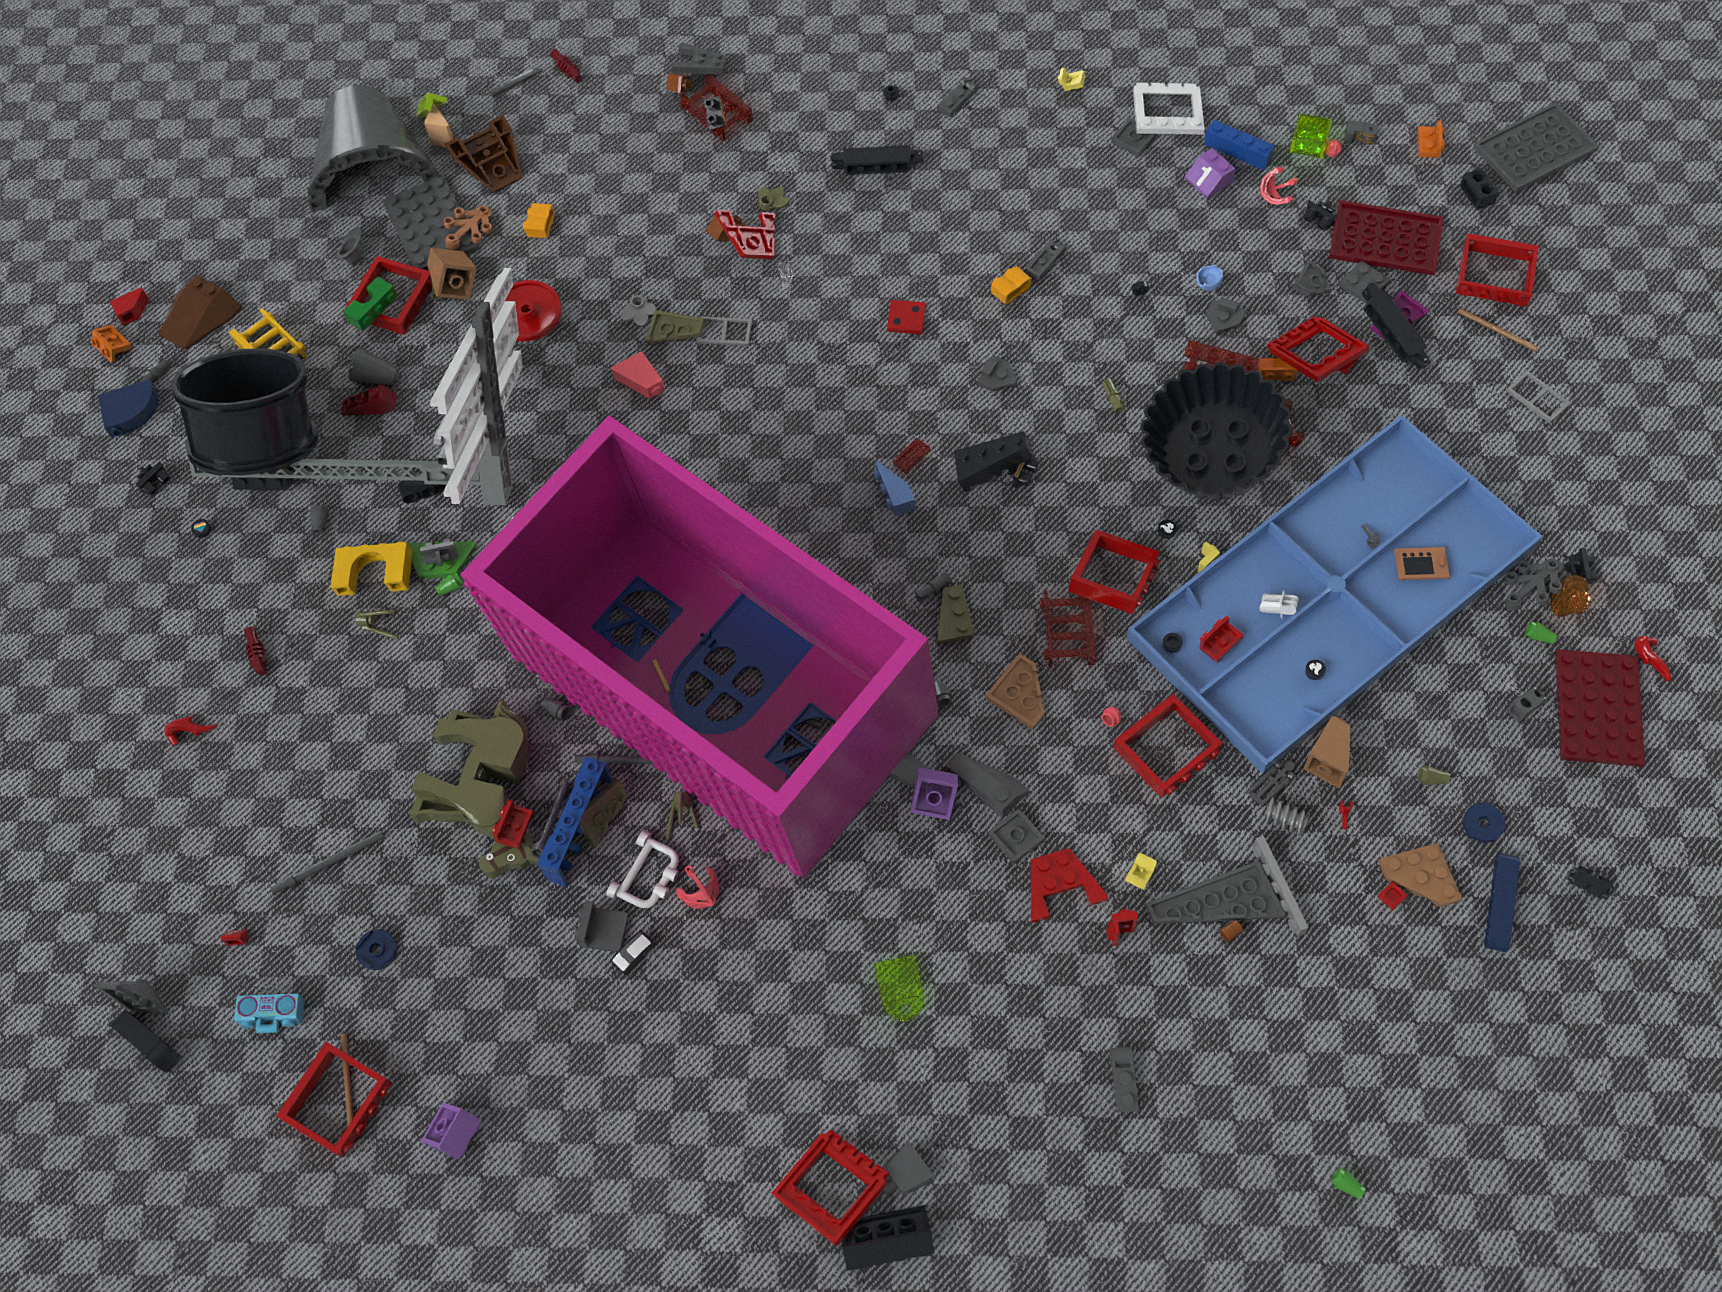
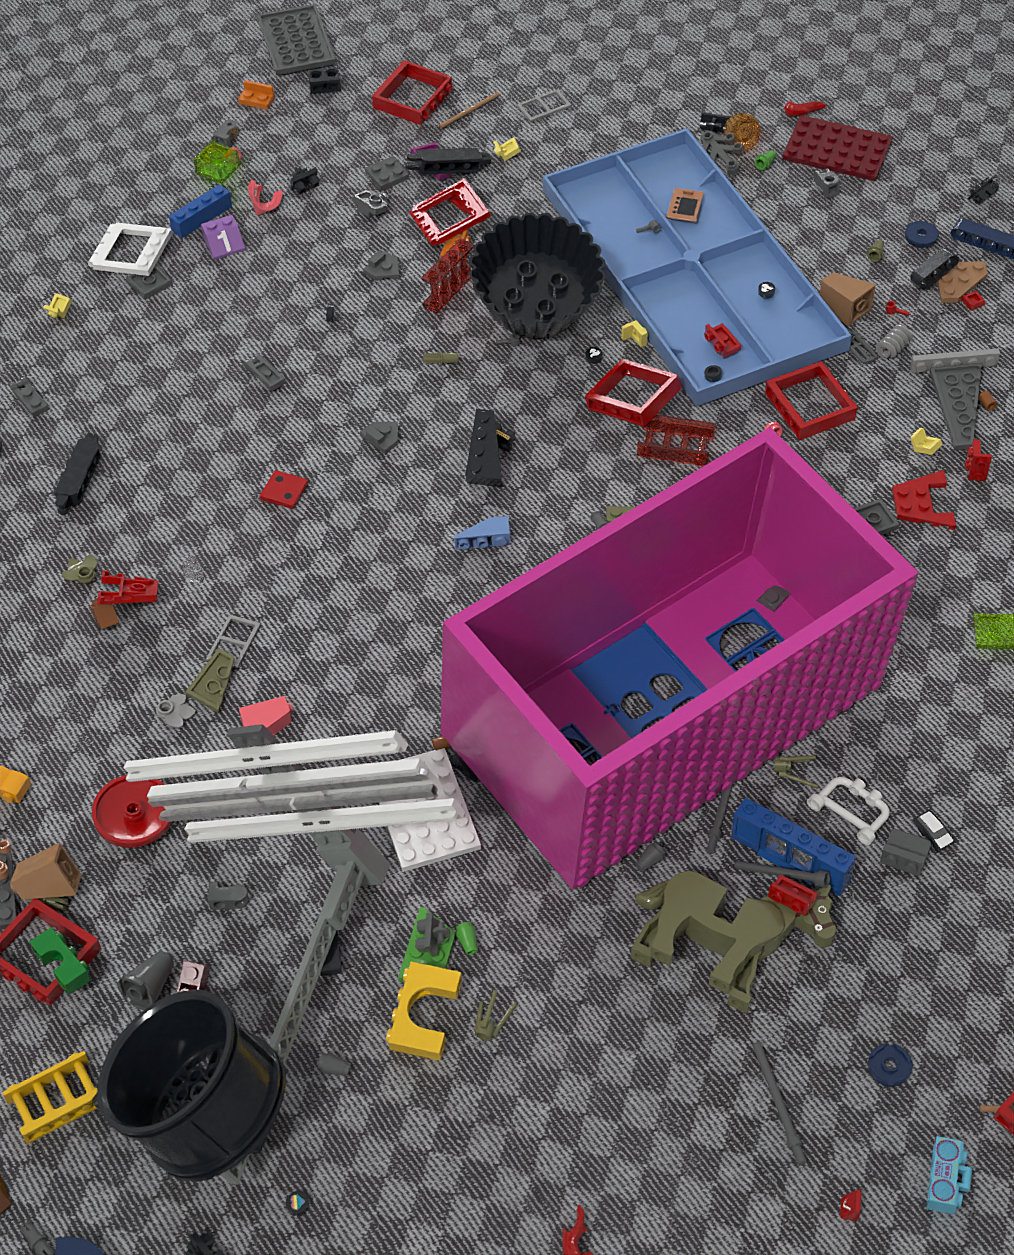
camera: 80 degrees left, 10 degrees down
dark red hinge [244,626,267,676] -> none
coral helmet [675,865,720,909] -> none
clear red tile [893,438,930,474] -> none
light orange brick [991,266,1031,305] -> none
light blue hair [1196,265,1223,291] -> none
white arm [1259,591,1299,618] -> none
dark red plate [1329,200,1444,275] -> none
none -> light yellow bracket [494,137,521,161]
none -> black beam [910,247,959,290]

